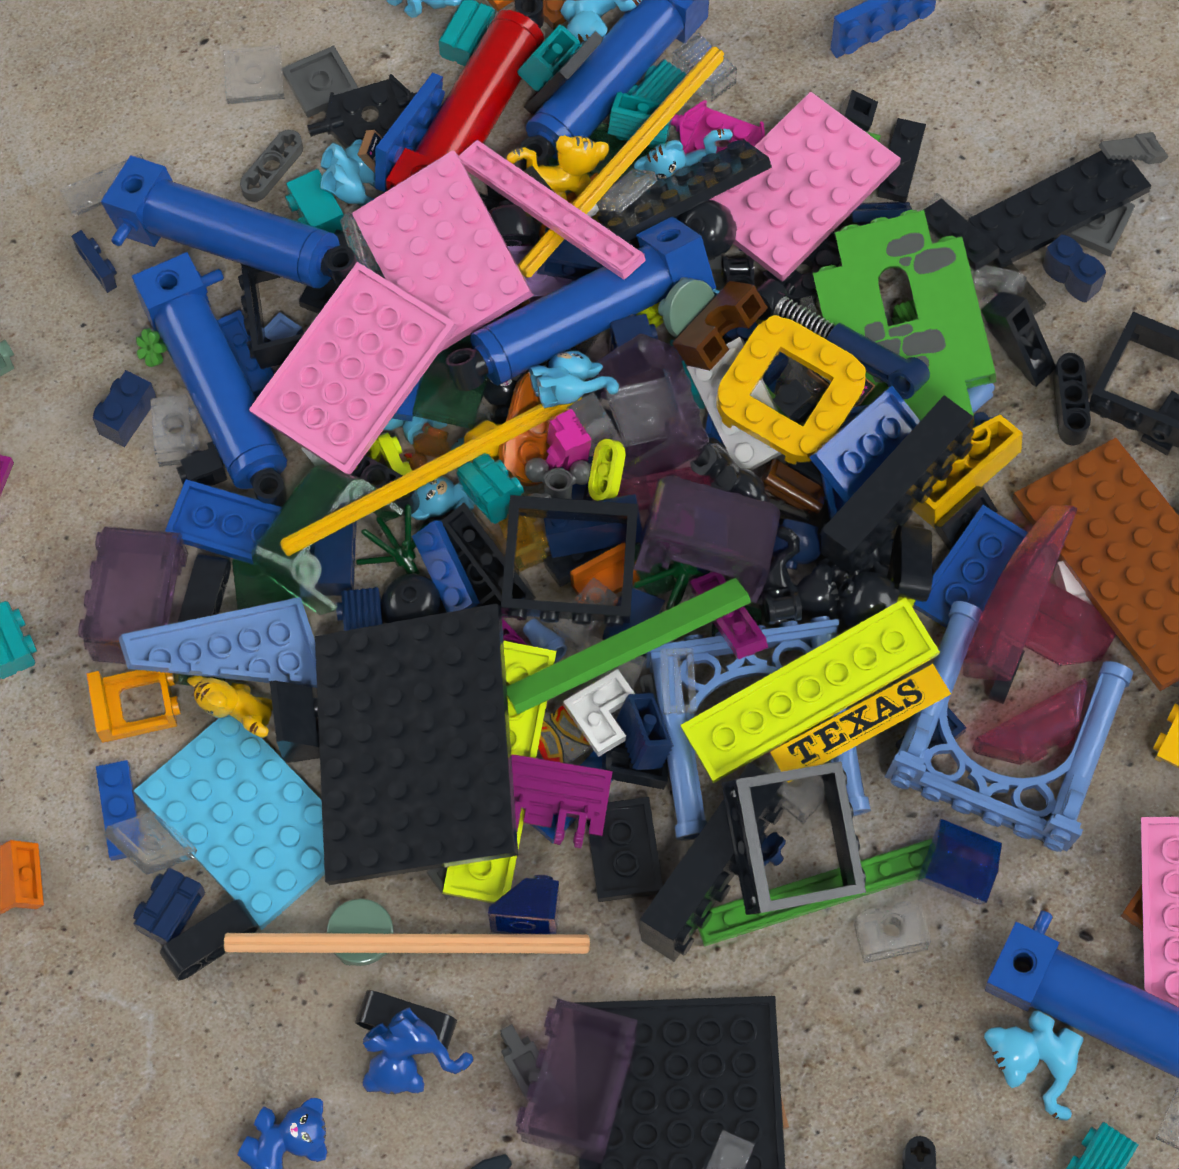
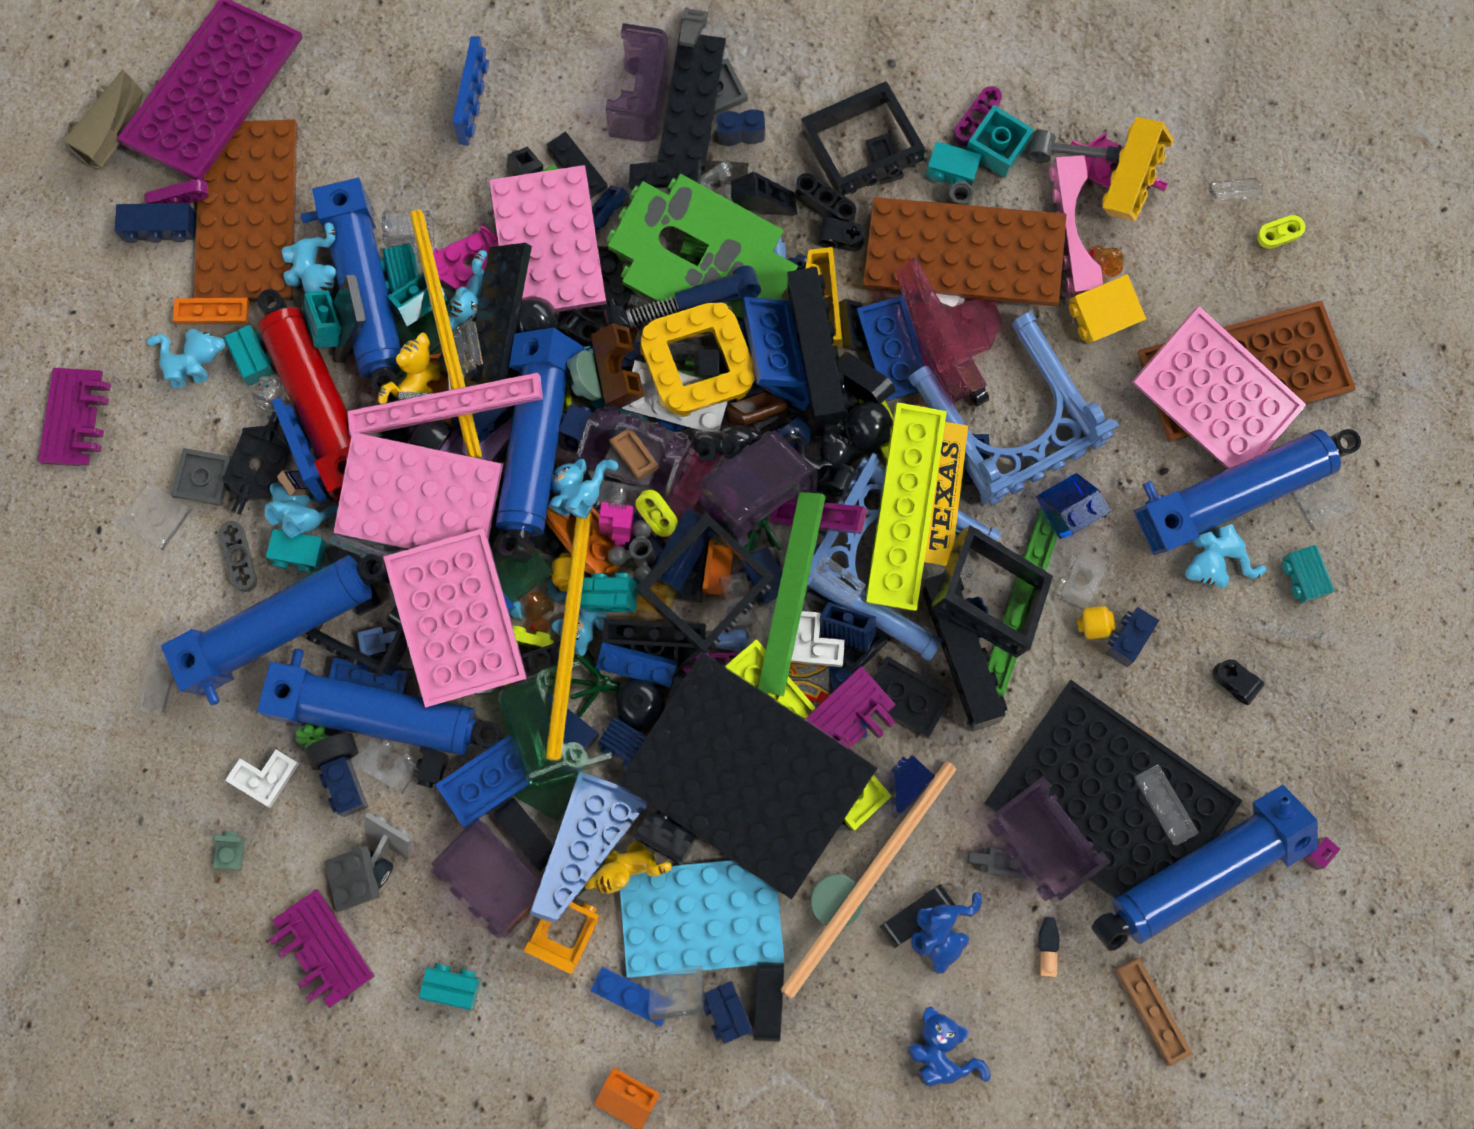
camera: 55 degrees left, 10 degrees up
dark blue plate [71,230,117,293] -> none
clear pink wedge [972,678,1088,765] -> none
none -> white plate [225,750,299,808]
none -> clear head [252,374,287,413]
none -> black tyre [305,733,359,770]
none -> dark grey plate [325,846,380,912]
none -> light grey plate [347,812,411,889]
none -> clear purple windscreen [605,23,670,142]
none -> medium nougat tile [610,427,659,481]
none -> black piece [817,217,864,252]
none -> yellow head [1077,606,1115,640]
none -> dark blue brick [1106,607,1160,667]

